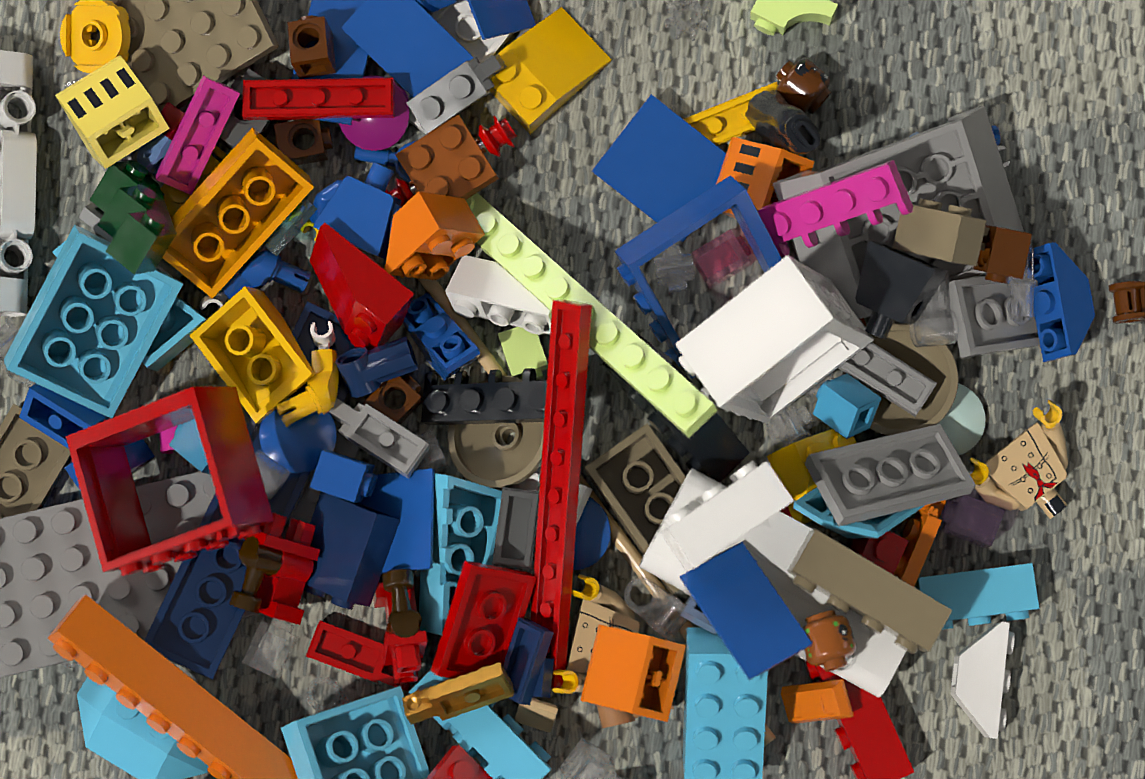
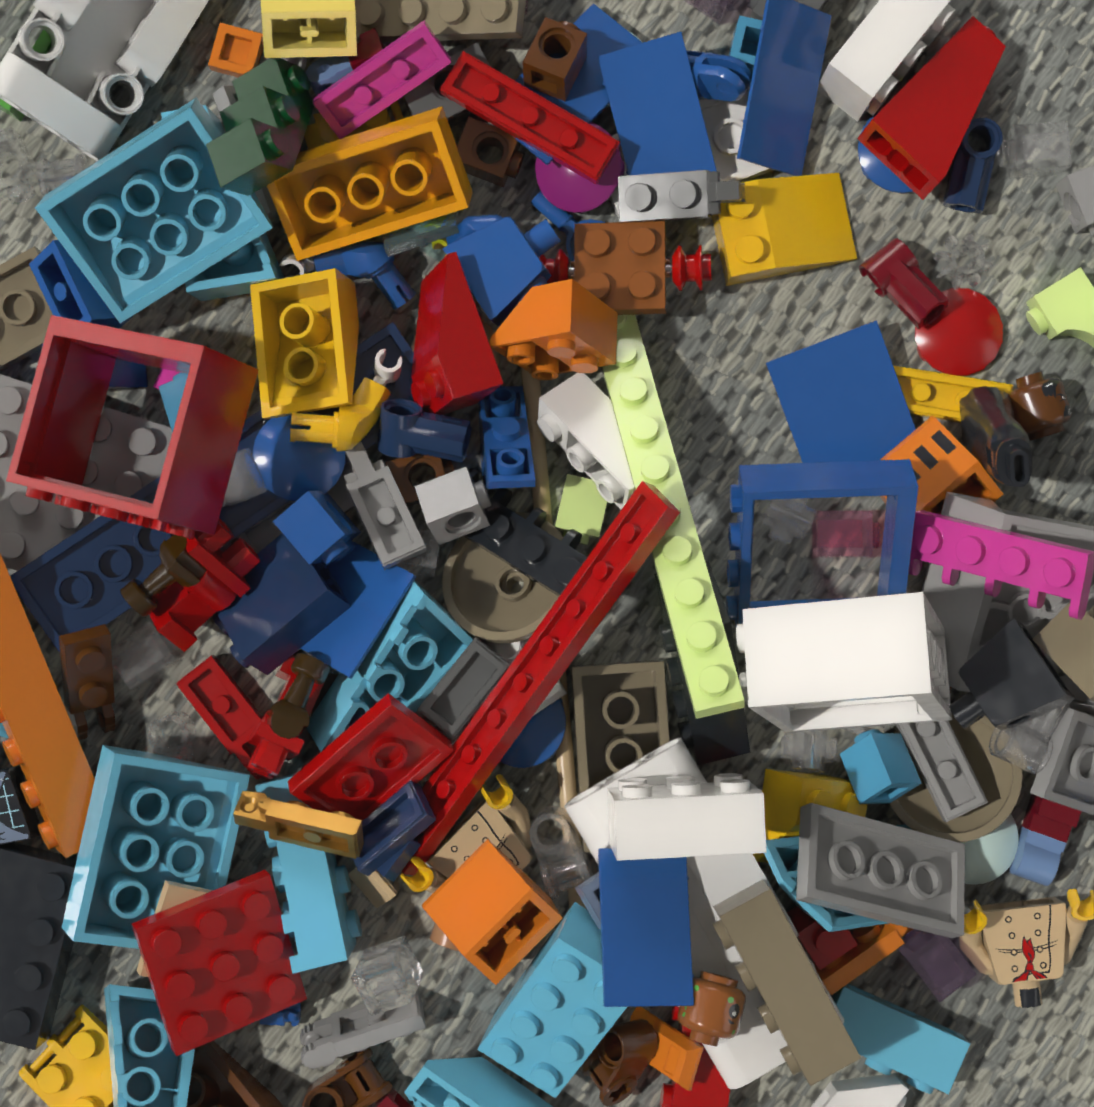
camera: 30 degrees right, 5 degrees up
none -> reddish brown hinge [59,624,116,740]
none -> orange plate [208,22,264,77]
none -> light grey brick [415,467,492,545]
none -> reddish brown piece [579,1019,658,1106]
none -> dark red piece [859,238,949,329]
none -> red dish [915,288,1003,376]
none -> leg [1009,794,1082,886]

